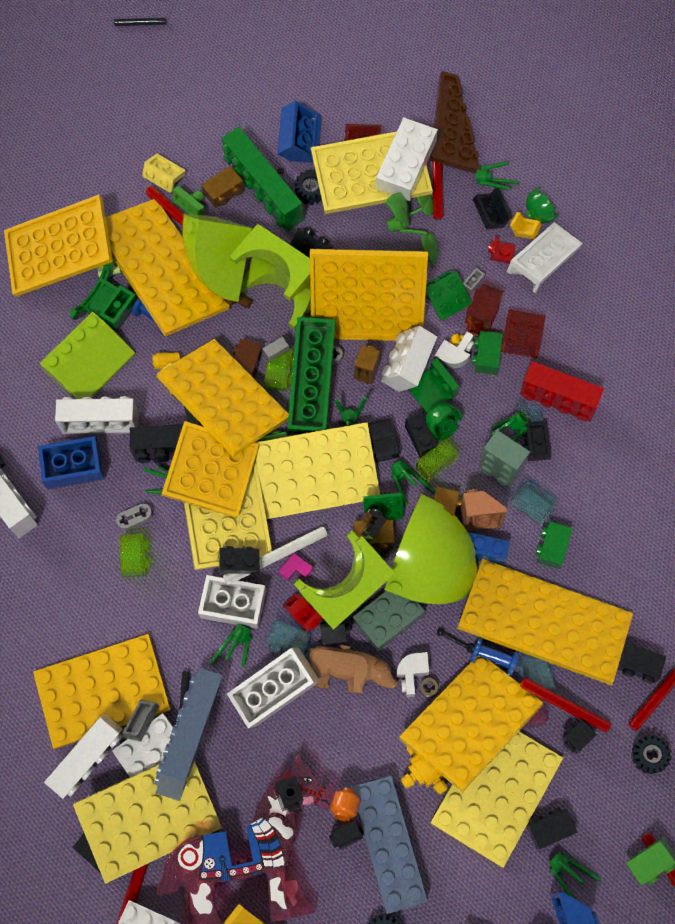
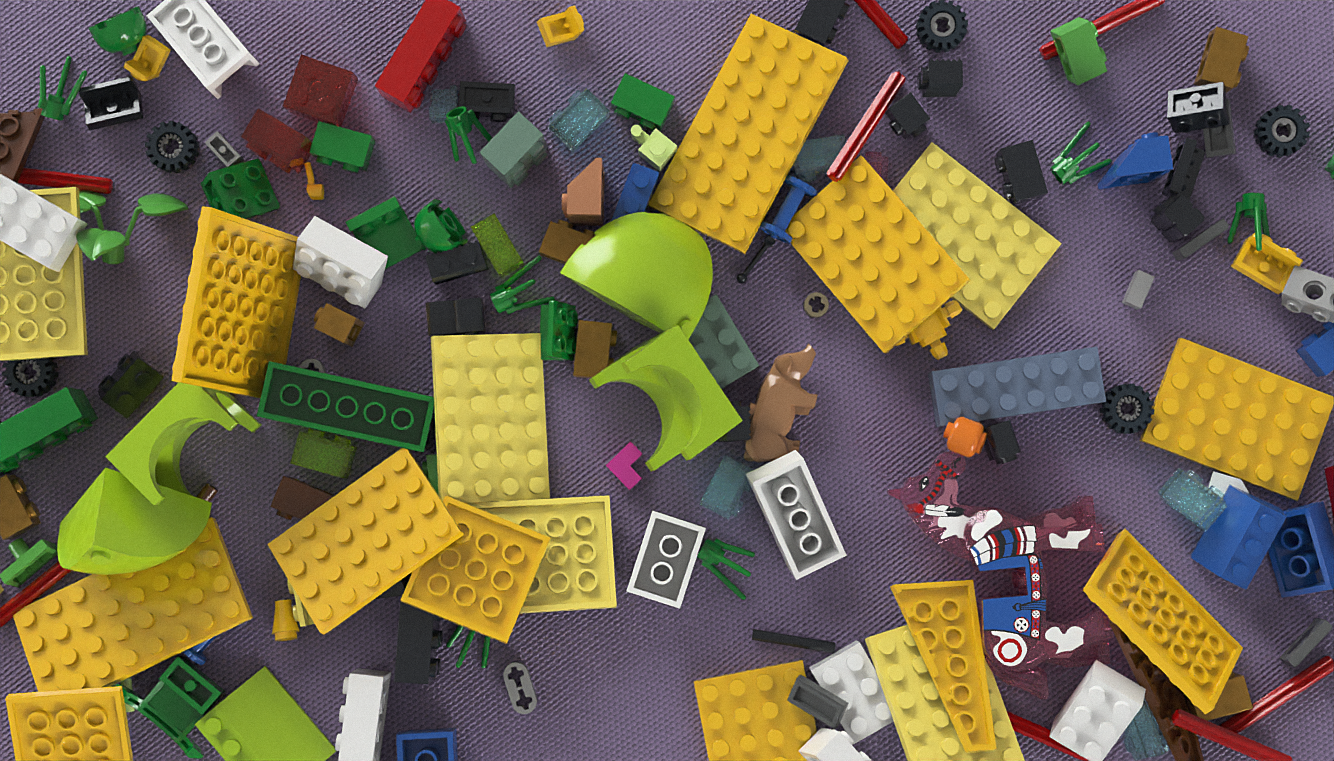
camera: 85 degrees left, 15 degrees up
clear neon green brick [119,533,150,578] -> none
sand blue brick [154,668,223,801] -> none
black bracket [218,546,260,574] -> none
white axle [223,527,328,585] -> none
light grey piece [262,336,289,362] -> none
black brick [274,776,304,812] -> none
red brick [282,593,323,633] -> none
green plant [335,396,367,426] -> none
black bracket [361,509,387,544] -> none
white brick [396,652,429,698] -> none
white brick [435,332,475,368] -> none
red bracket [488,236,516,264] -> none
none -> black bush [145,121,199,173]
none -> yellow bracket [537,5,584,47]
none -> yellowish green brick [631,125,677,172]
none -> yellow wing [890,580,997,752]
none -> black brick [917,58,963,97]

